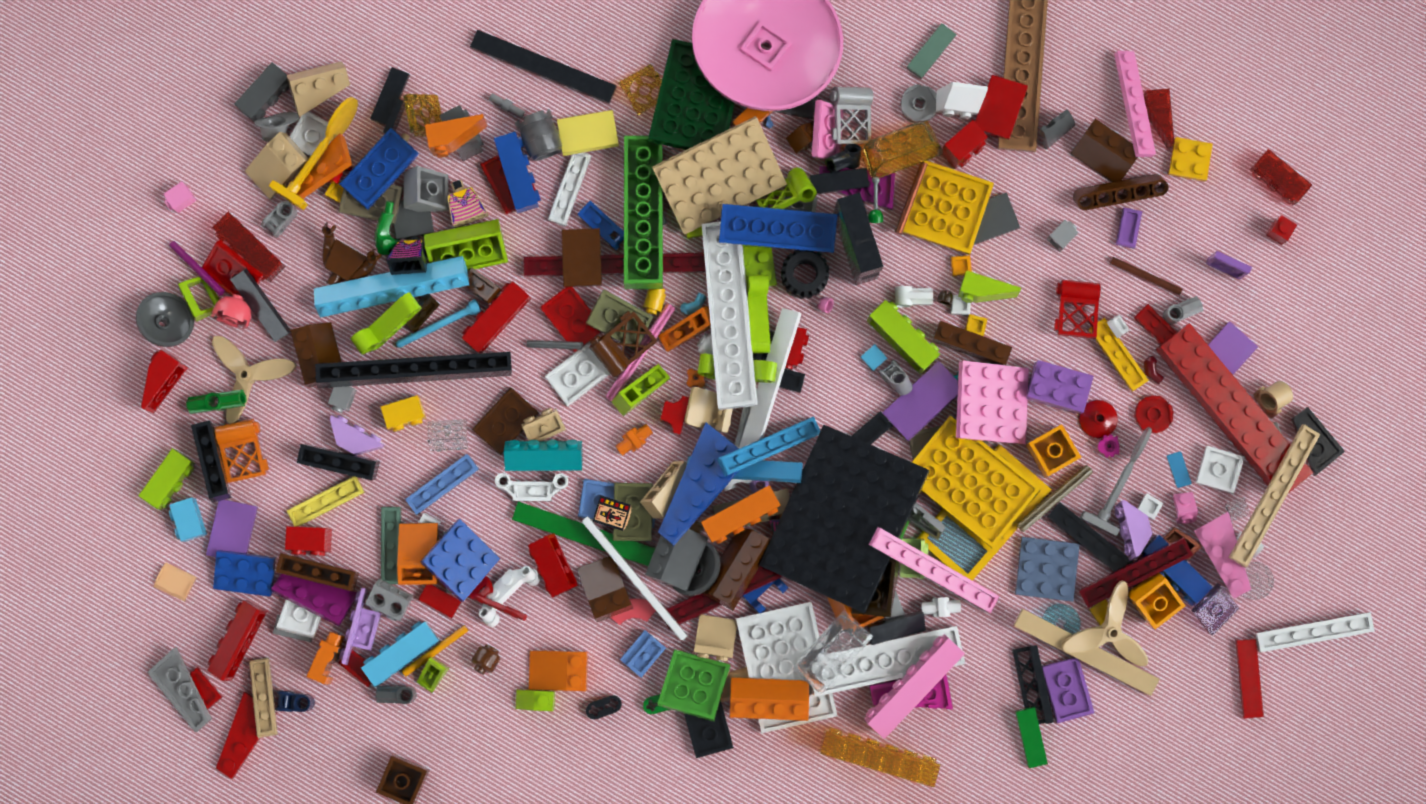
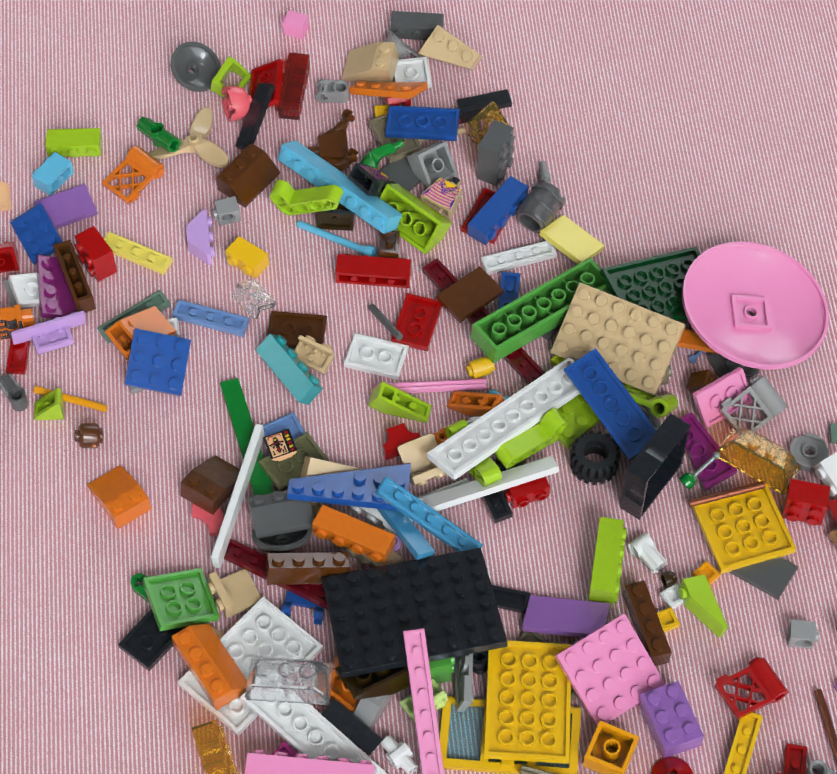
camera: 55 degrees right, 25 degrees down
red slope [141,349,188,413] -> none
magenta bar [169,241,225,296] -> none
black brick [191,420,232,503] -> none
yellow piece [269,97,358,211] -> none
black brick [297,444,380,480] -> none
black brick [315,352,512,388] -> none
medium azure brick [361,621,440,687] -> none
light grey brick [365,579,414,621] -> none
red tile [418,584,462,618] -> none
orange slope [425,114,487,158] -> none
red piece [468,576,527,621] -> none
black tile [470,30,617,104] -> none
white plate [479,566,541,627] -> none
white plate [495,473,569,501] -> none
lime slope [515,689,555,711] -> none
red brick [528,533,579,598] -> none
olive plate [585,290,653,351] -> none
black beam [586,695,622,719] -> none
reddish brown piece [589,311,657,377] -> none
orange axle [615,424,653,456] -> none
clear yellow piece [618,64,662,116] -> none
medium blue plate [620,630,666,678] -> none
black tile [810,168,869,195] -> none
bright pink hinge [817,297,834,313] -> none
black piece [825,144,862,173] -> none
medium azure tile [860,344,887,371] -> none
light grey piece [878,360,913,395] -> none
white tile [1107,315,1130,338] -> none

